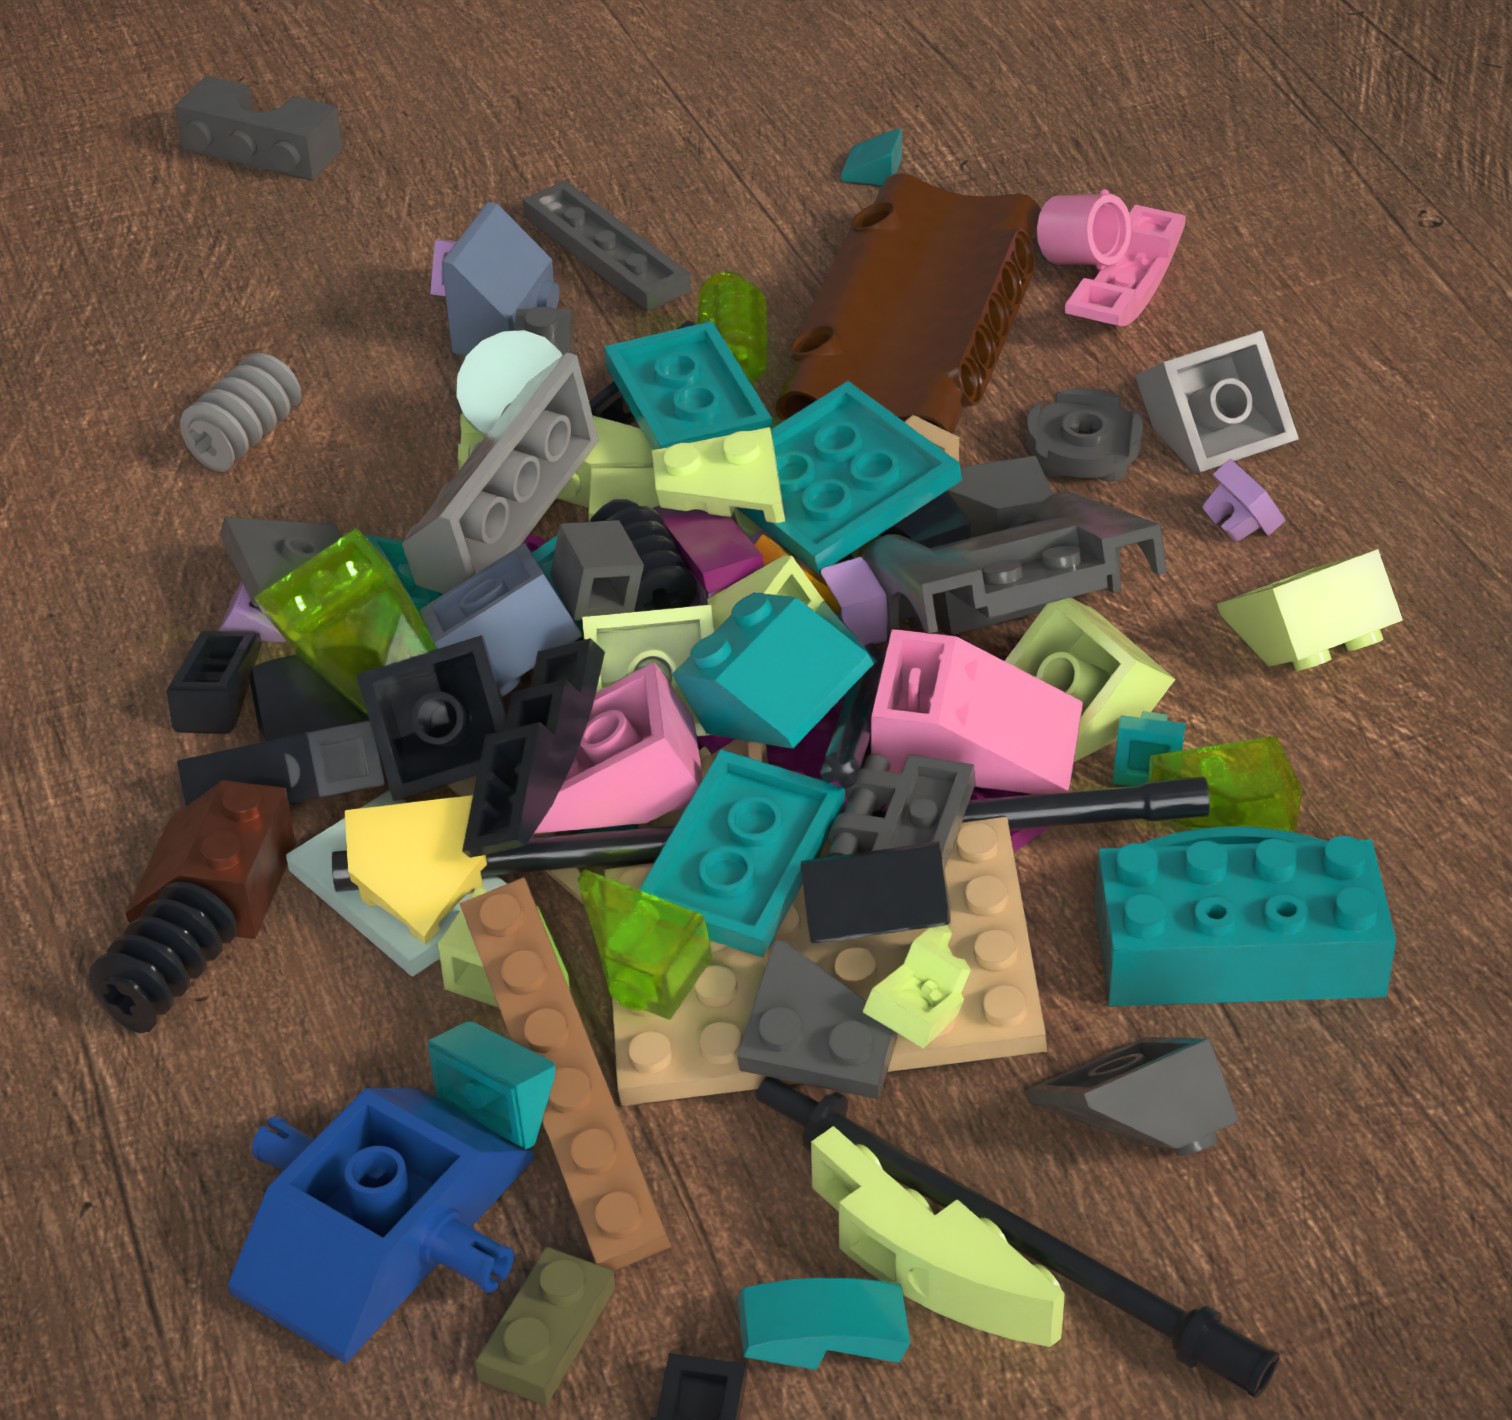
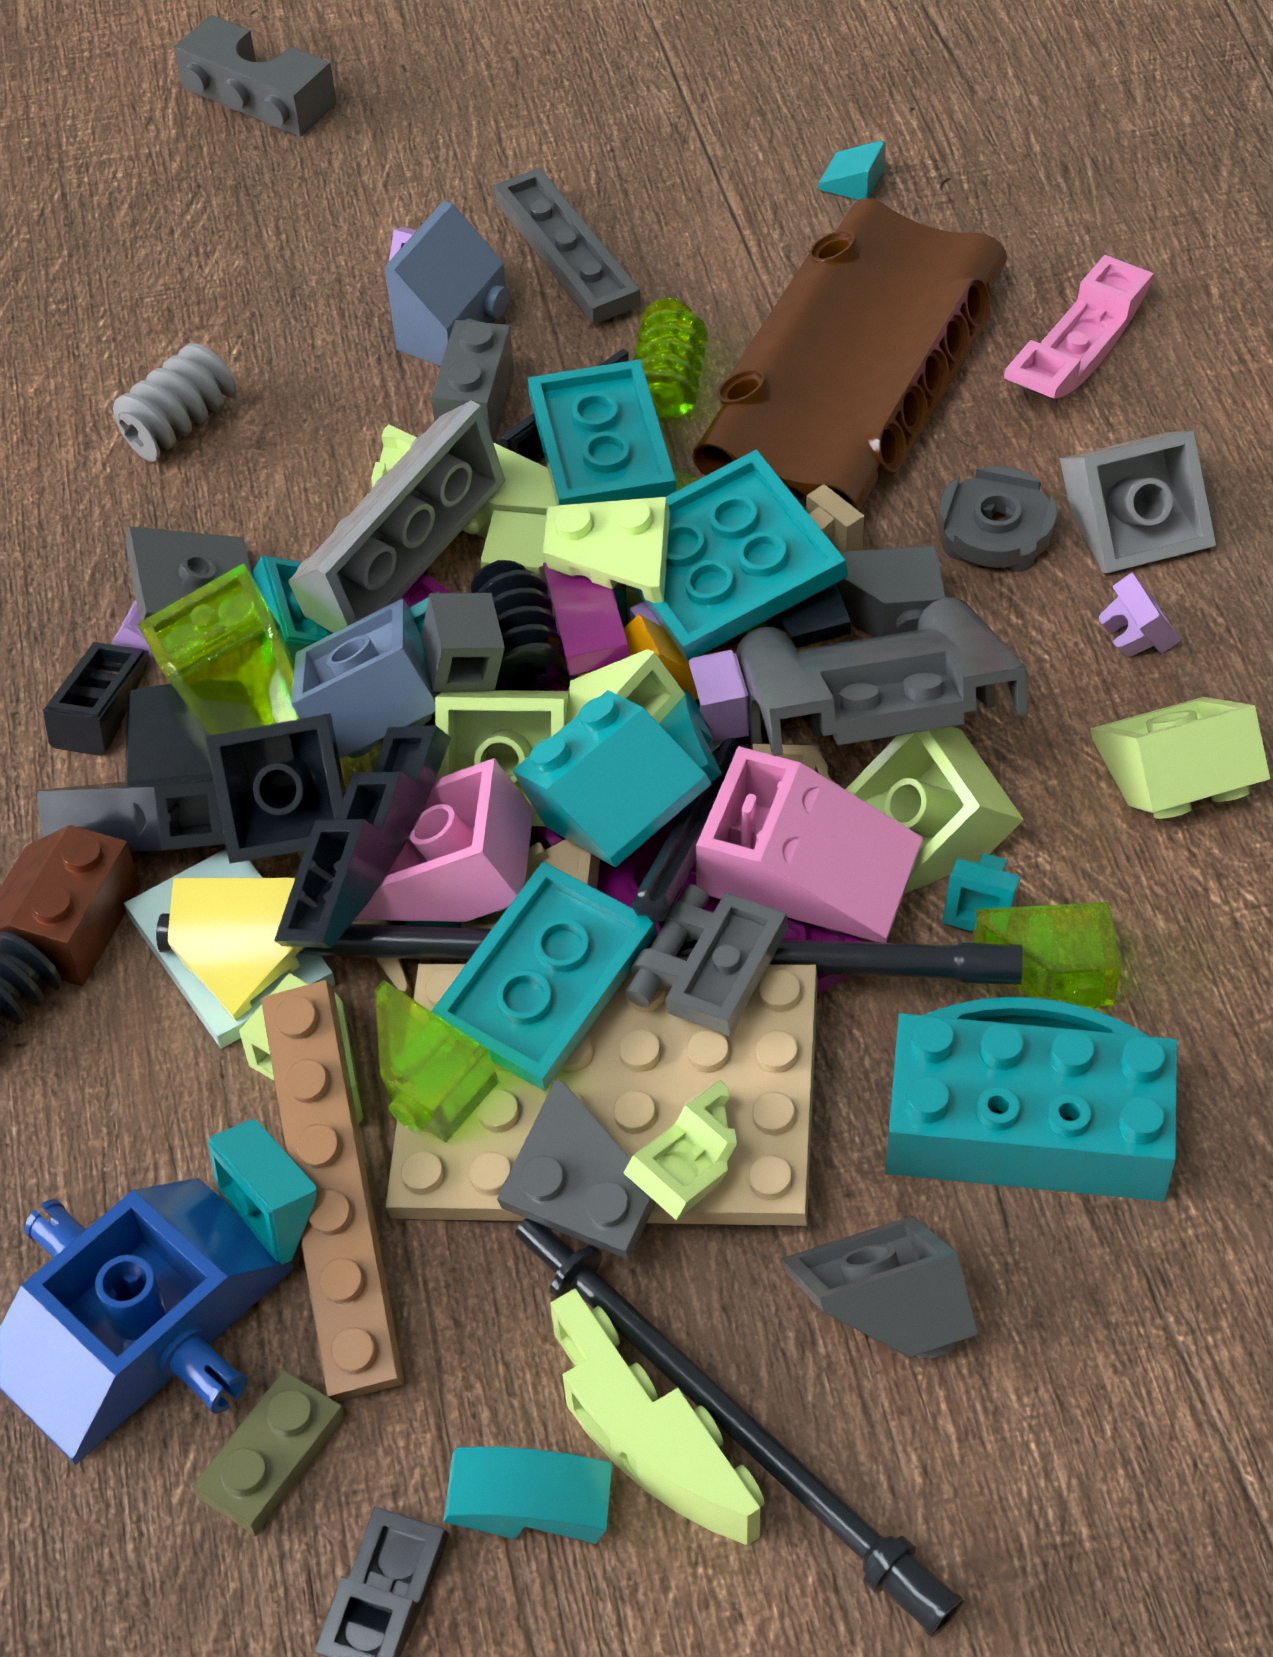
camera: 10 degrees right, 10 degrees up
light aqua tile [457,330,563,438] -> none
black slope [800,841,951,943] -> none
bright pink piece [1037,189,1131,270] -> none

